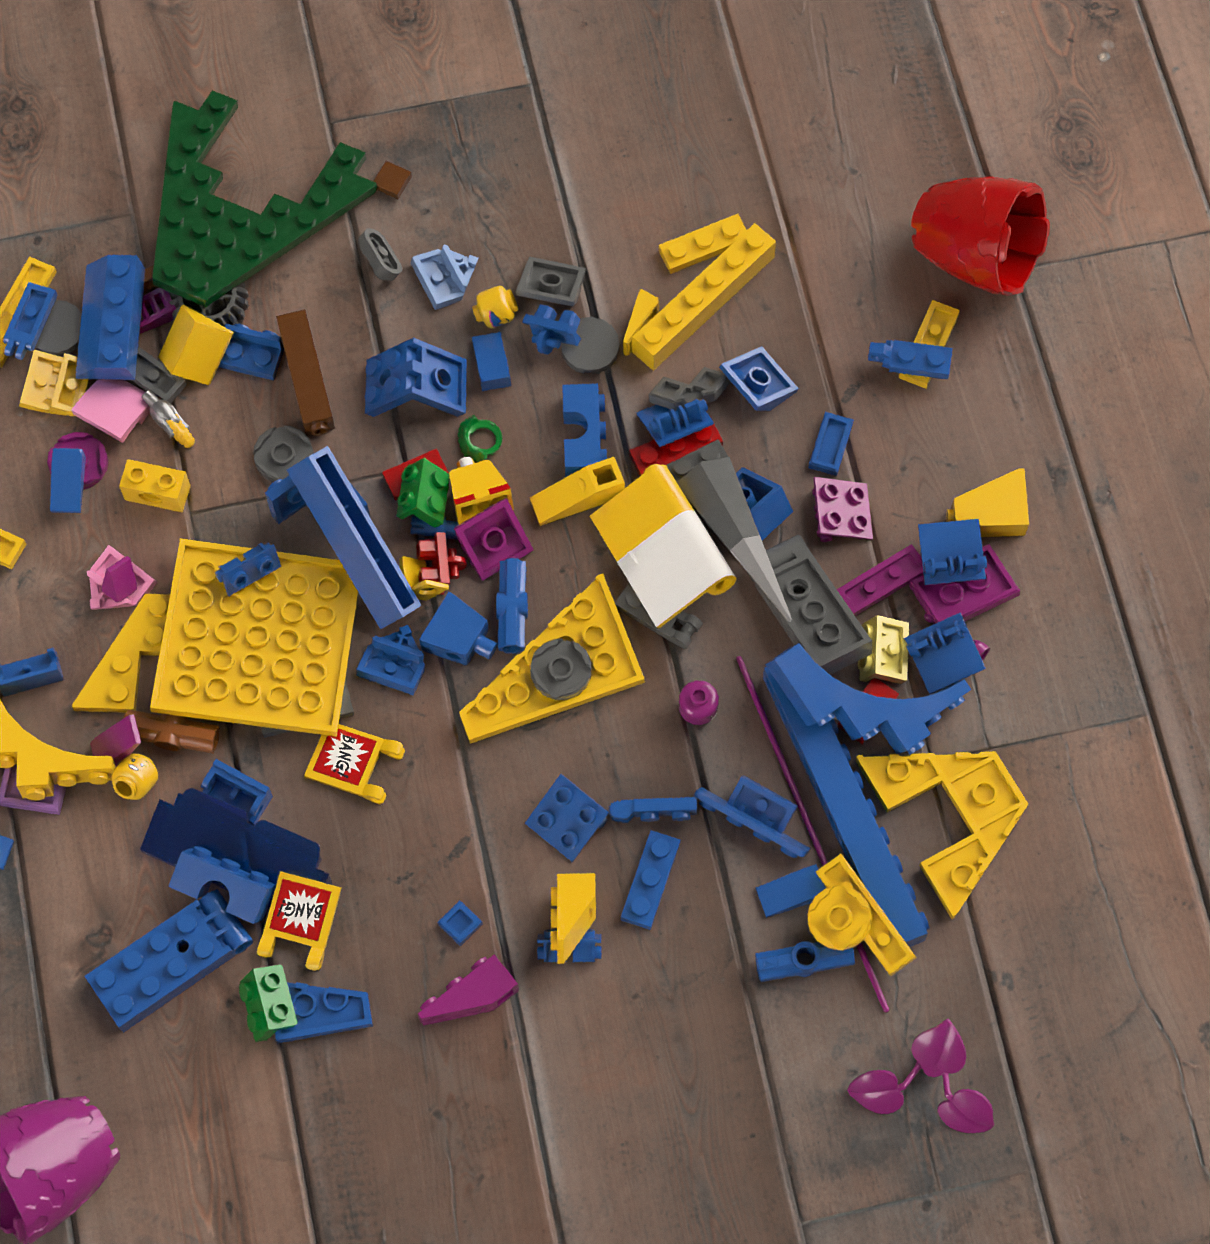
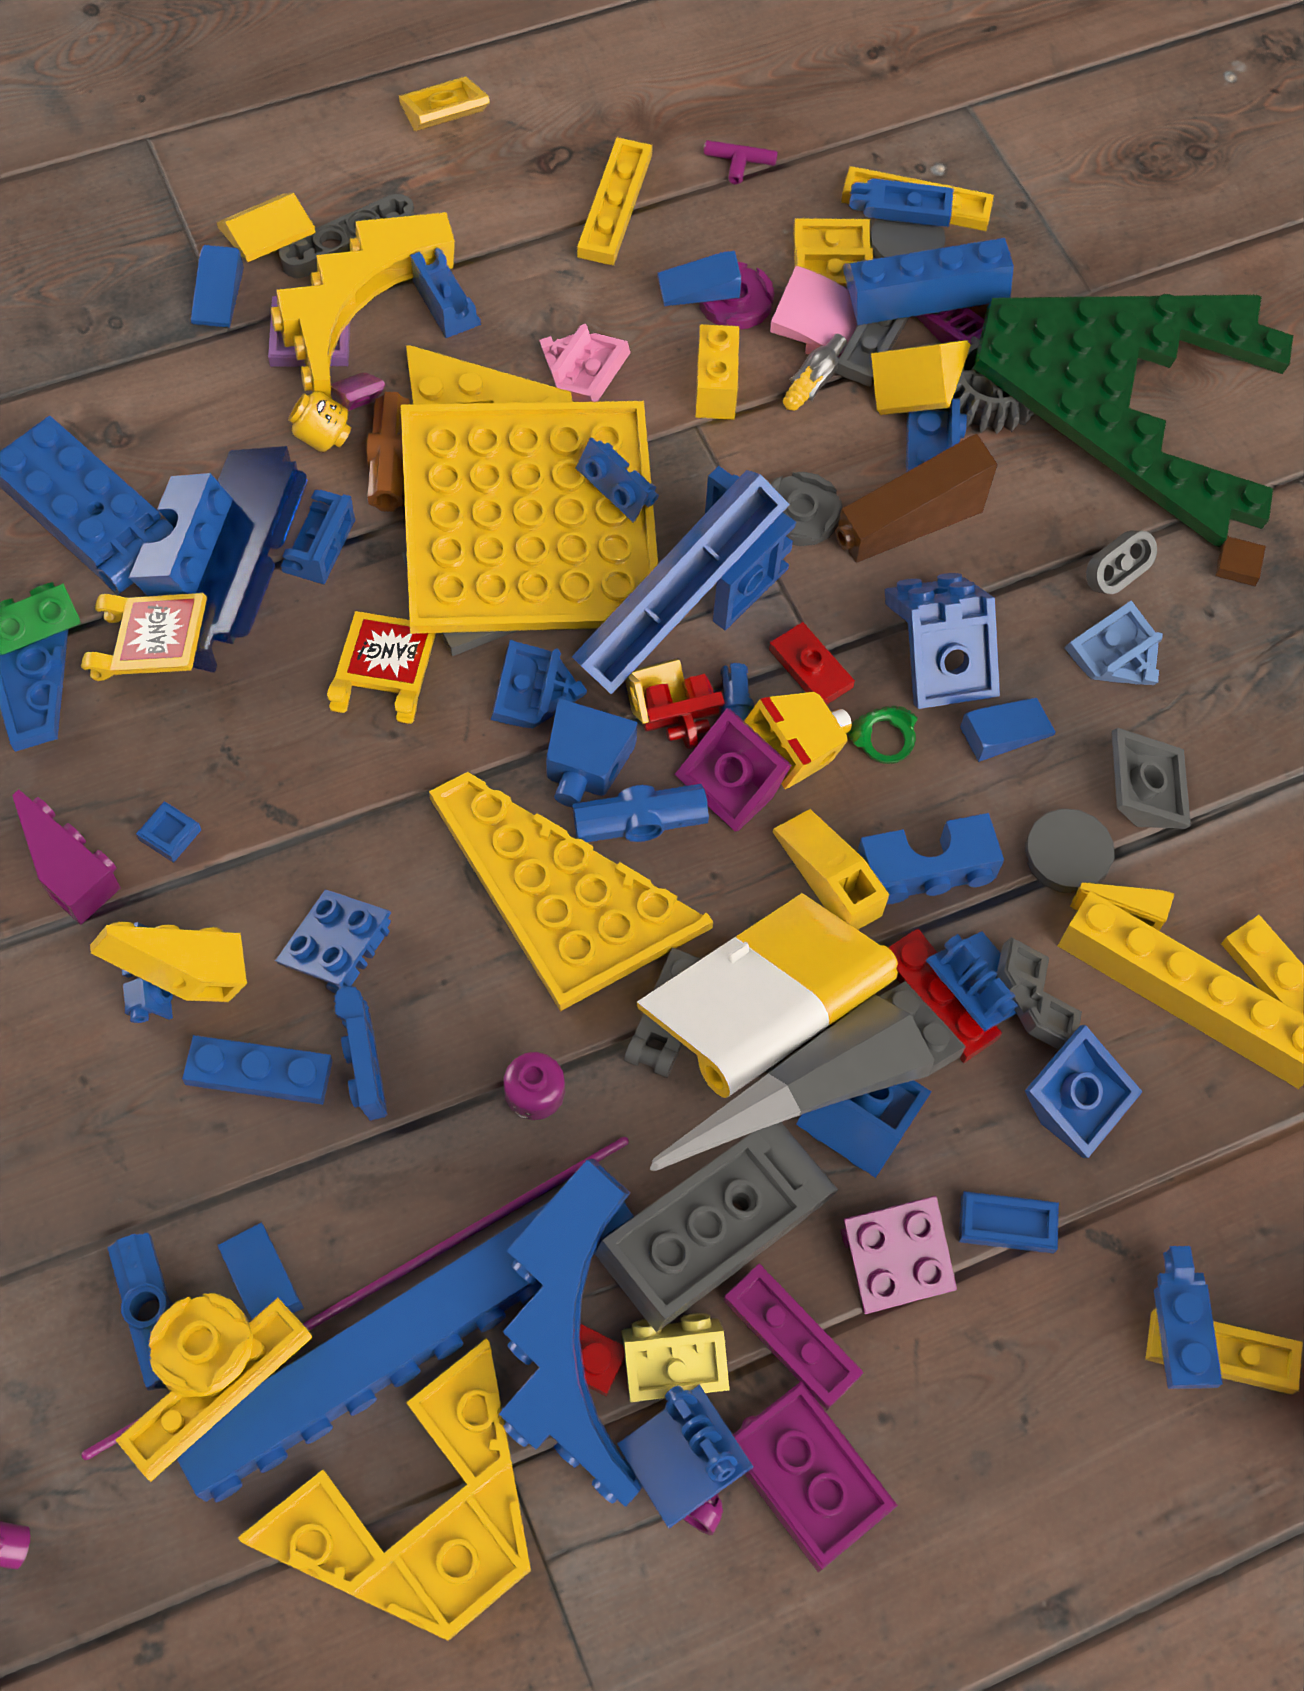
camera: 75 degrees right, 5 degrees down
magenta slope [101,556,137,603] -> none
green bracket [396,458,450,528] -> none
yellow head [472,285,518,328] -> none
blue hips [522,304,581,355] -> none
dark grey tile [530,639,592,700] -> none
blue bracket [693,775,811,858] -> none
blue hinge [918,519,987,585] -> none
yellow slope [946,468,1029,537] -> none

